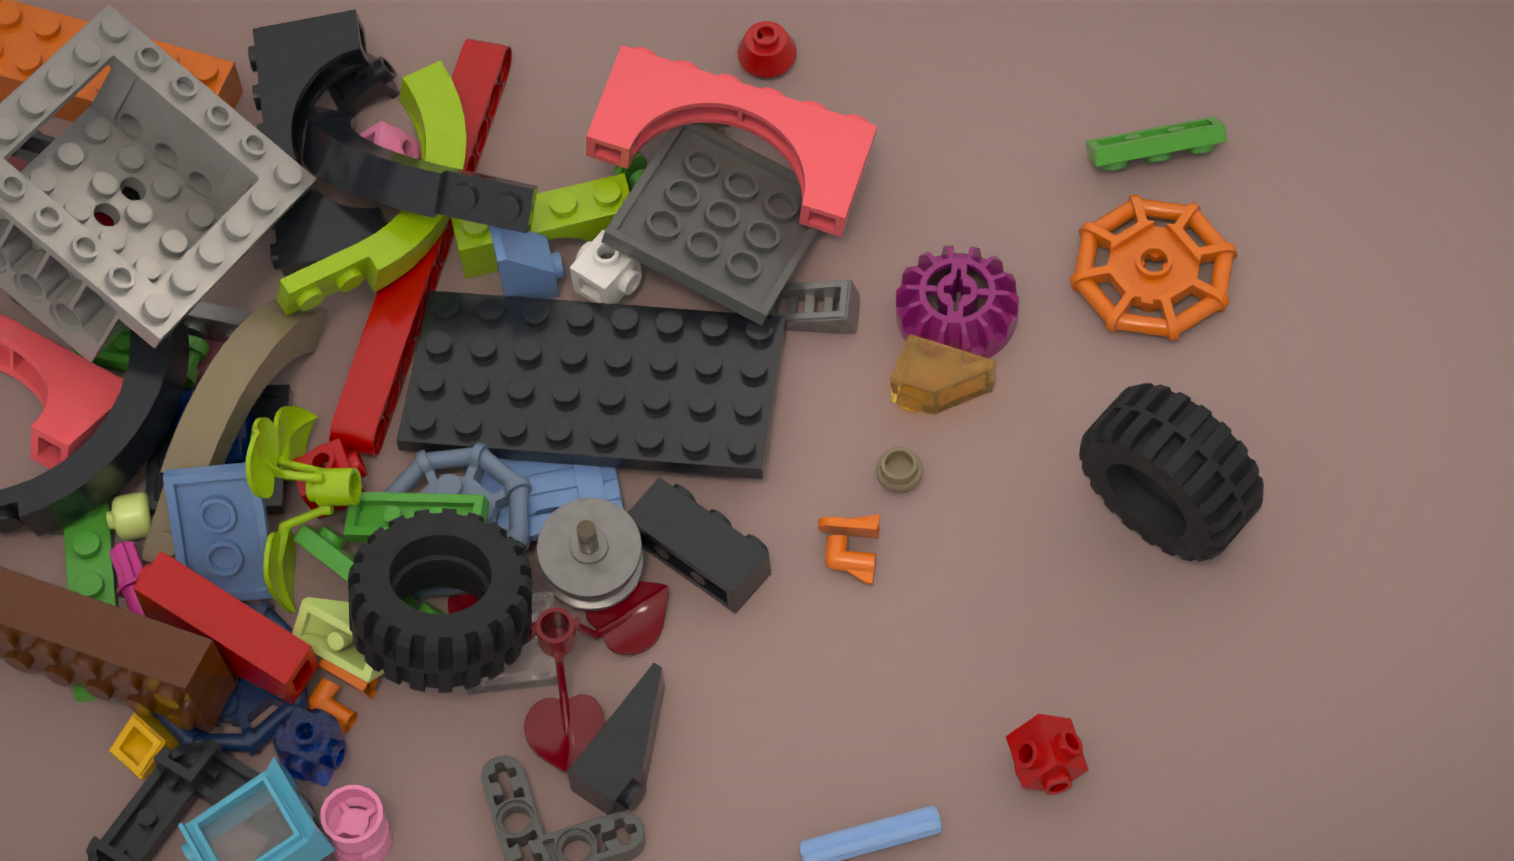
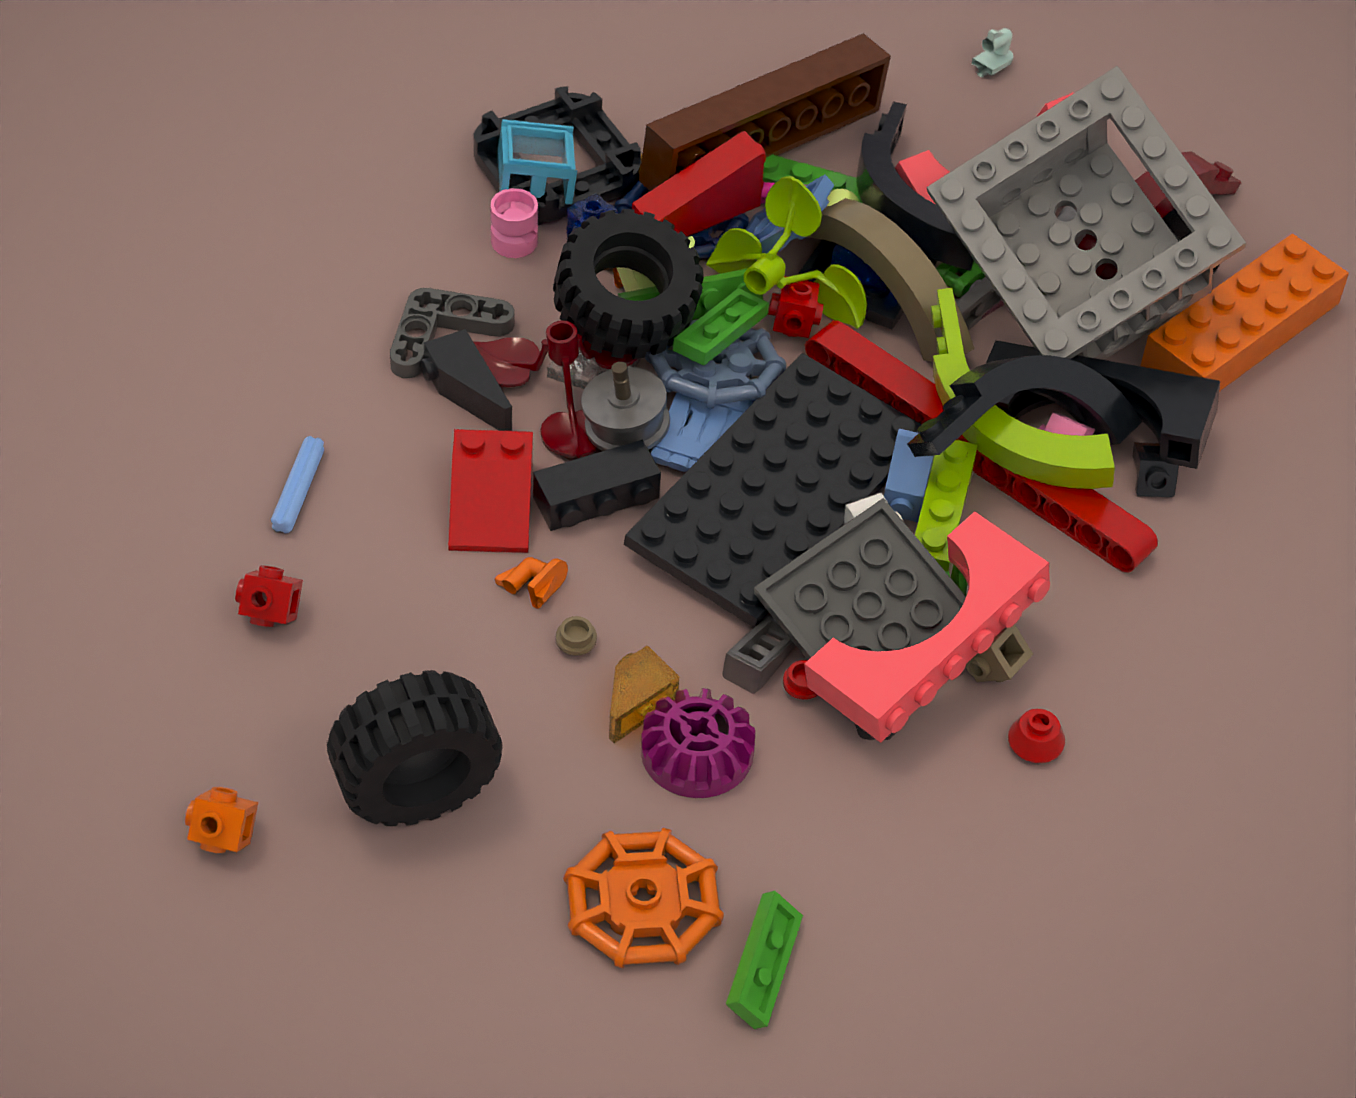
camera: 110 degrees right, 10 degrees down
none -> orange brick [185,787,259,853]
none -> red slope [448,429,533,553]
none -> red plate [783,660,818,700]

